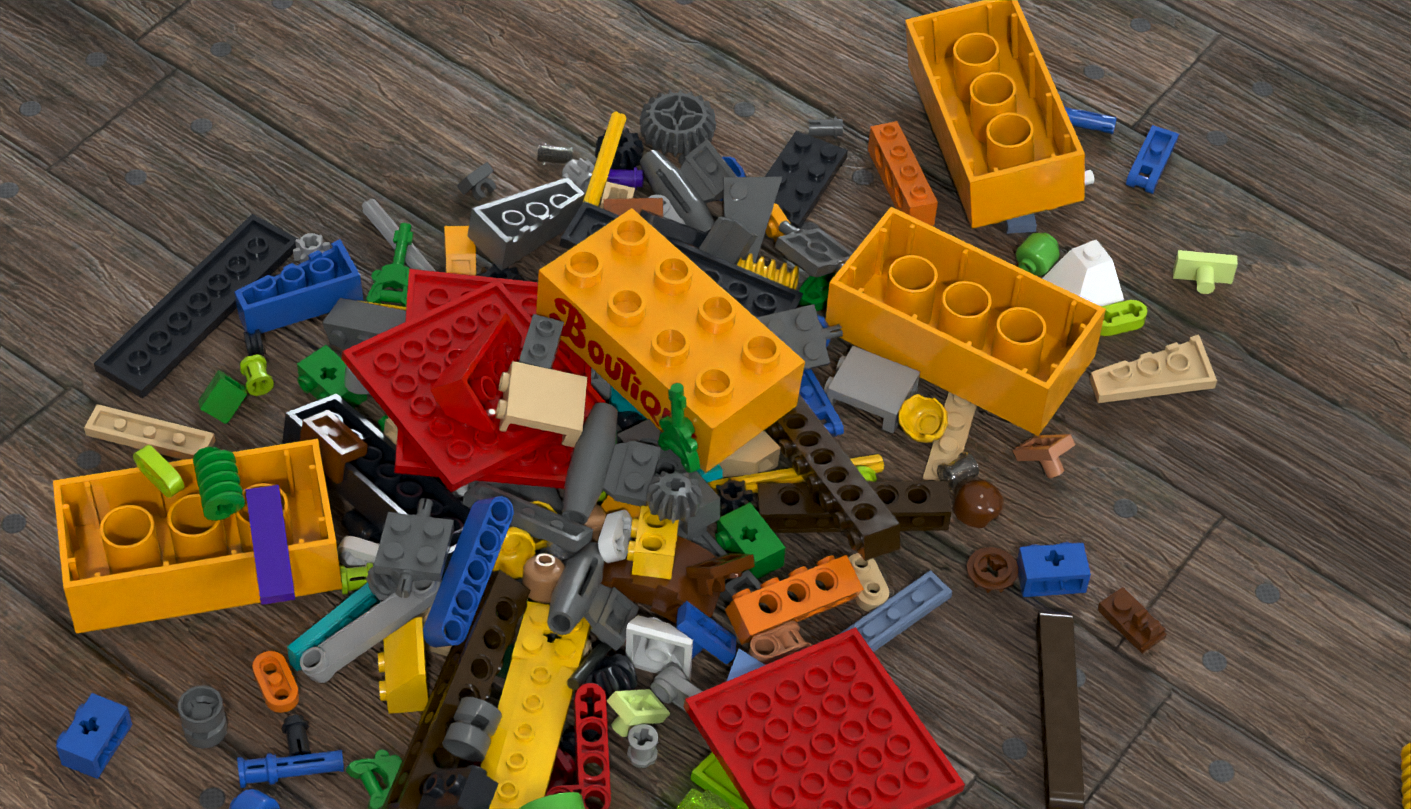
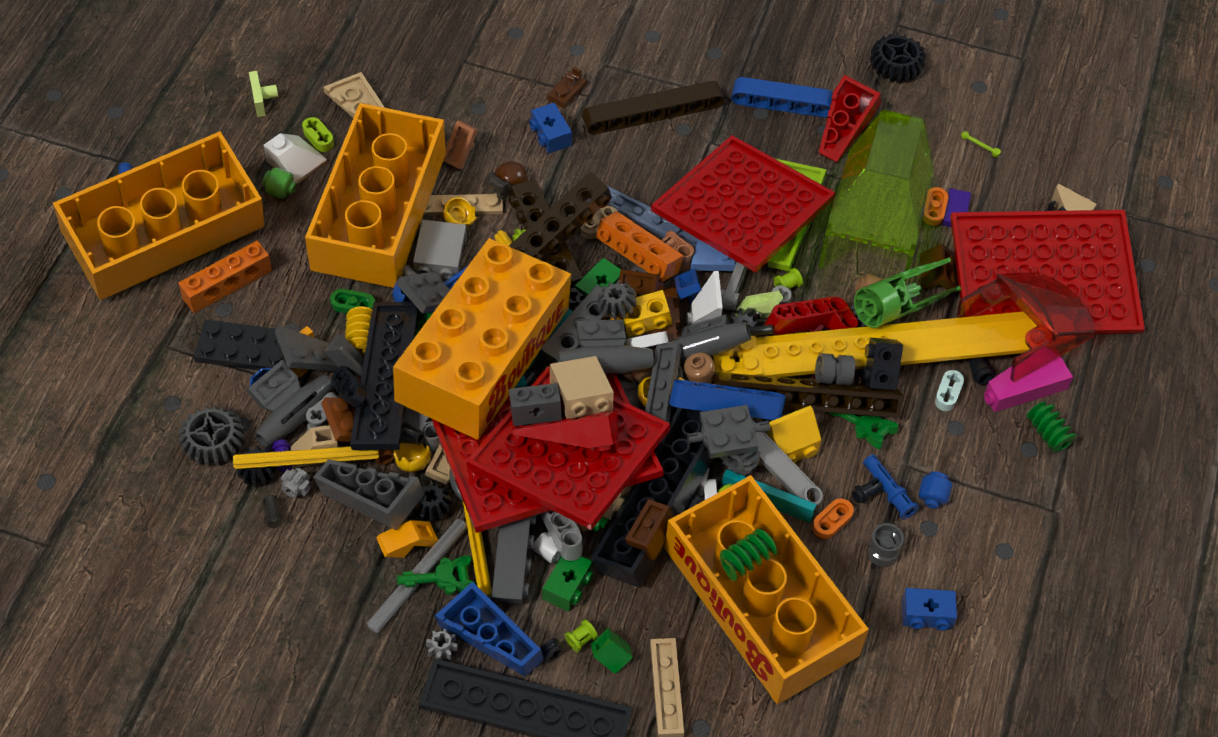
camera: 110 degrees left, 5 degrees up
lime beam [133,445,185,498] -> none
dark purple tile [245,485,296,605] -> none
dark grey tile [457,162,496,201] -> none
green piece [658,383,700,473] -> none
dark grey plate [775,220,853,277] -> none
dark grey pin [809,116,843,139] -> none
reddish brown gear [966,547,1018,593] -> none
blue plate [1126,125,1179,194] -> none
none -> lime bush [773,268,803,289]

